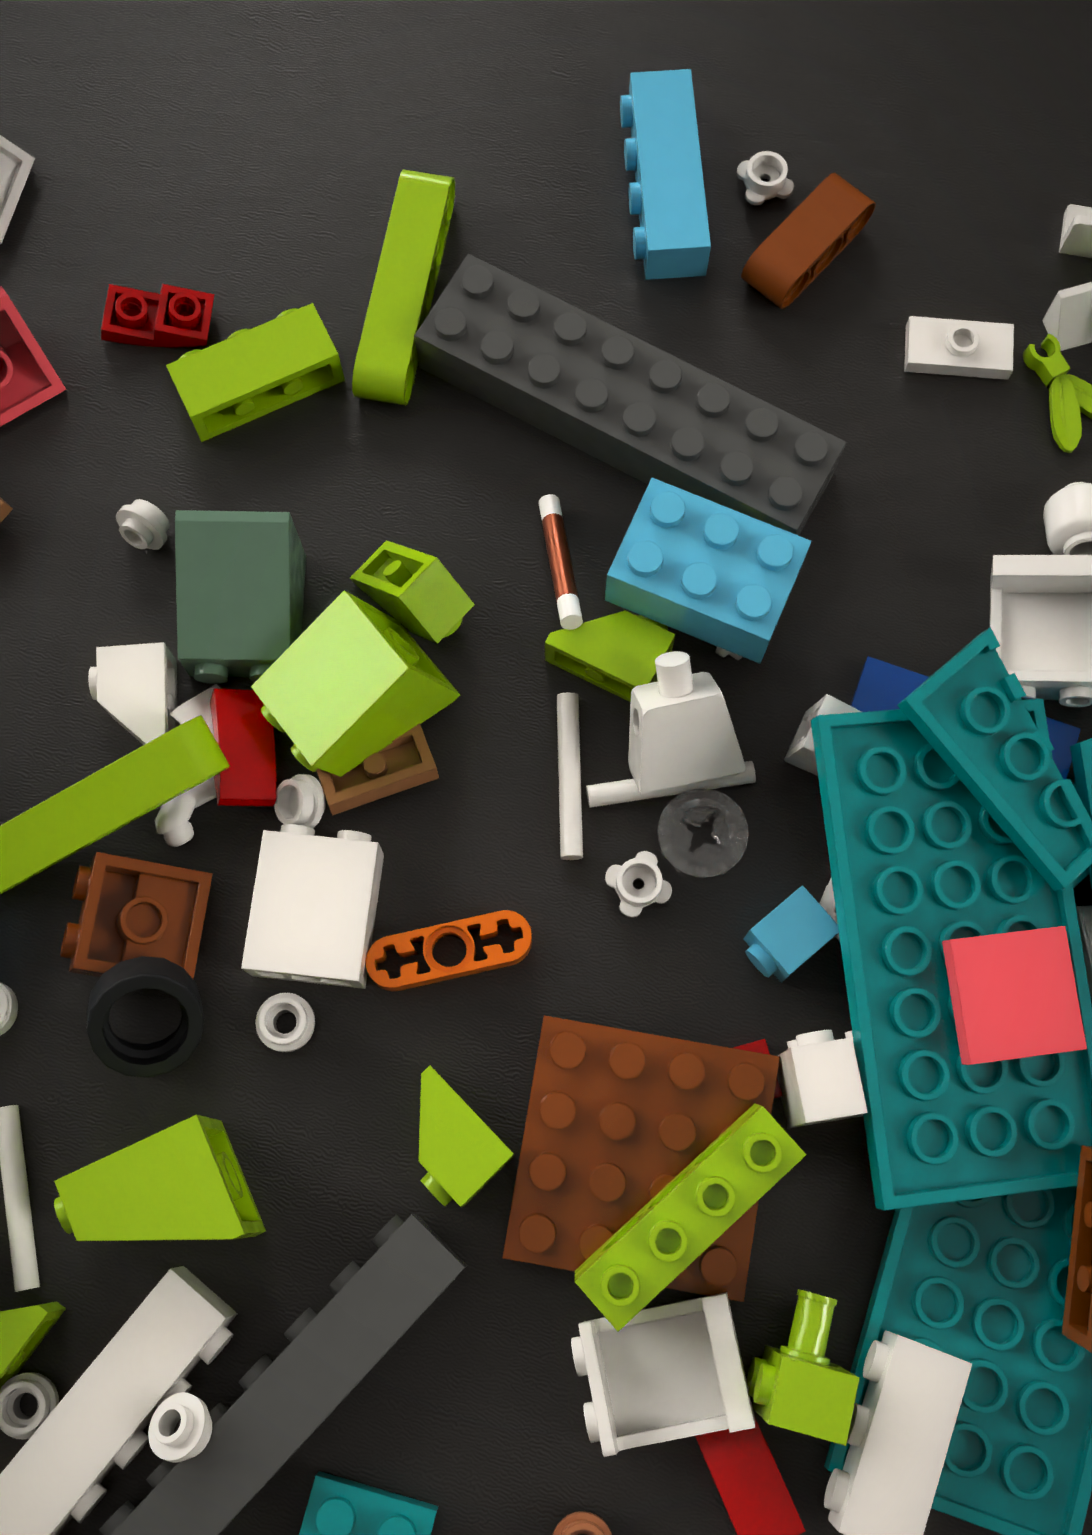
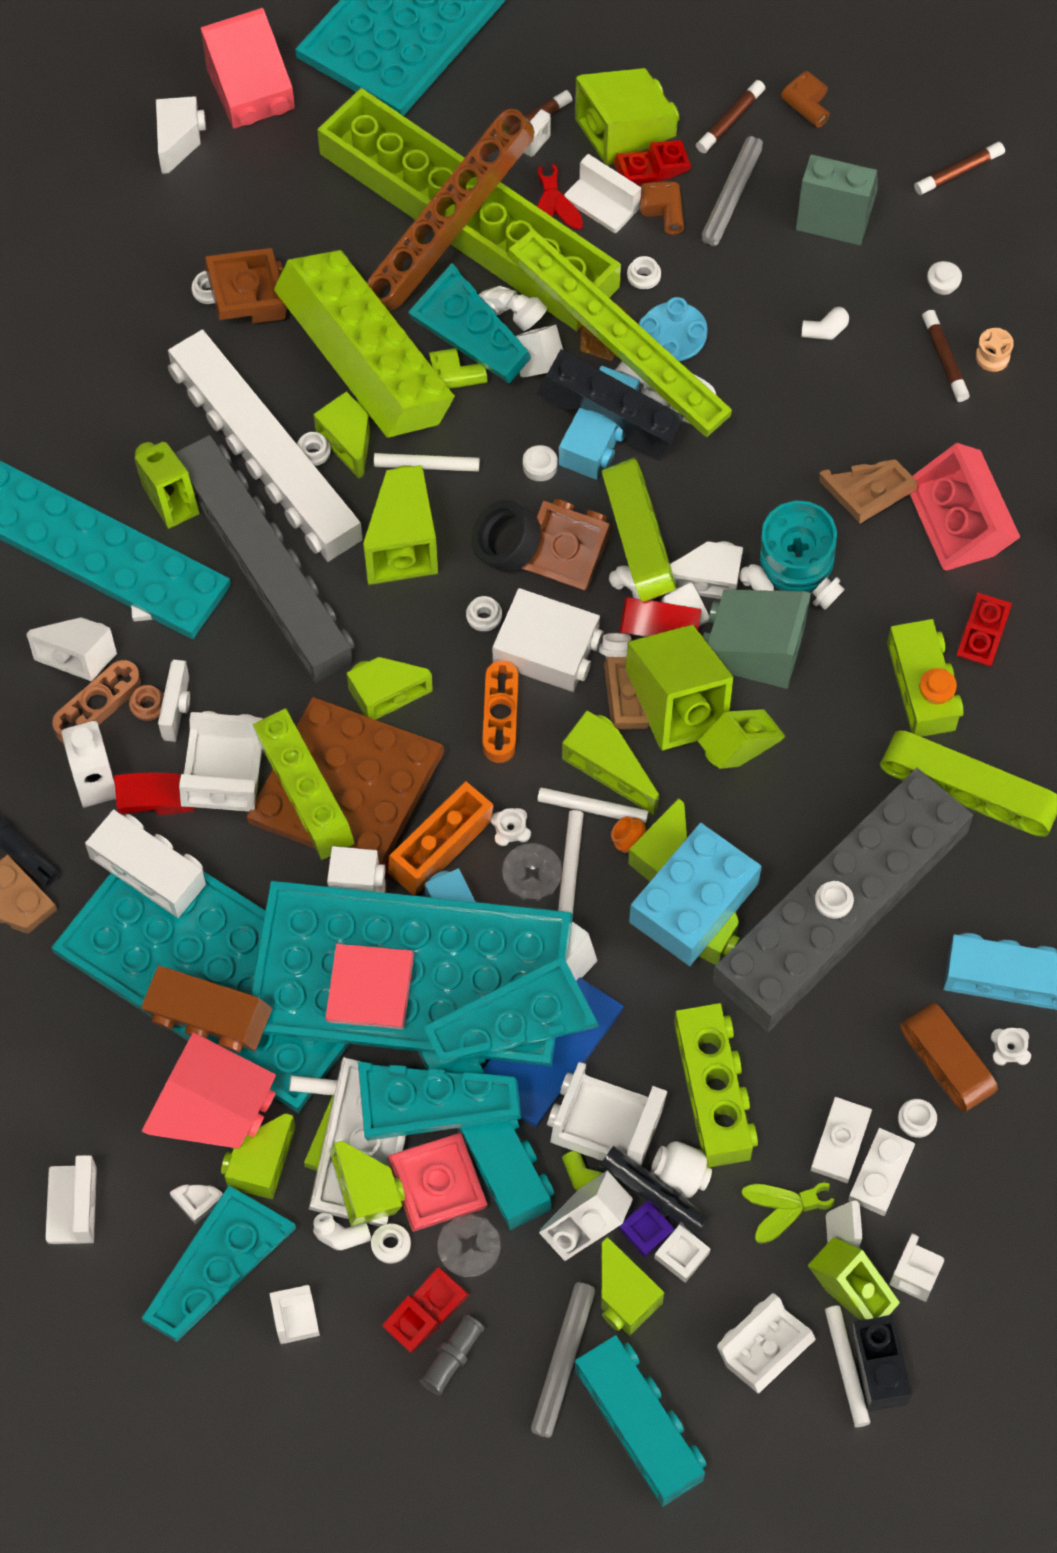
camera: 105 degrees right, 10 degrees down
white plate [148,1393,212,1463] -> none
copper bar [538,494,583,630] -> none
white torso [628,651,746,795] -> none
lime brick [747,1289,860,1446] -> none
none -> white plate [158,660,190,742]
none -> orange brick [388,781,493,896]
none -> lime slope [562,711,659,815]
none -> orange plate [611,816,646,853]
none -> lime brick [674,1003,758,1168]
none -> white arm [739,564,774,591]
none -> teal wheel [760,500,837,592]
none -> white plate [815,881,854,919]
none -> white plate [848,1128,915,1216]
none -> white plate [898,1099,937,1138]
none -> orange plate [919,668,957,704]

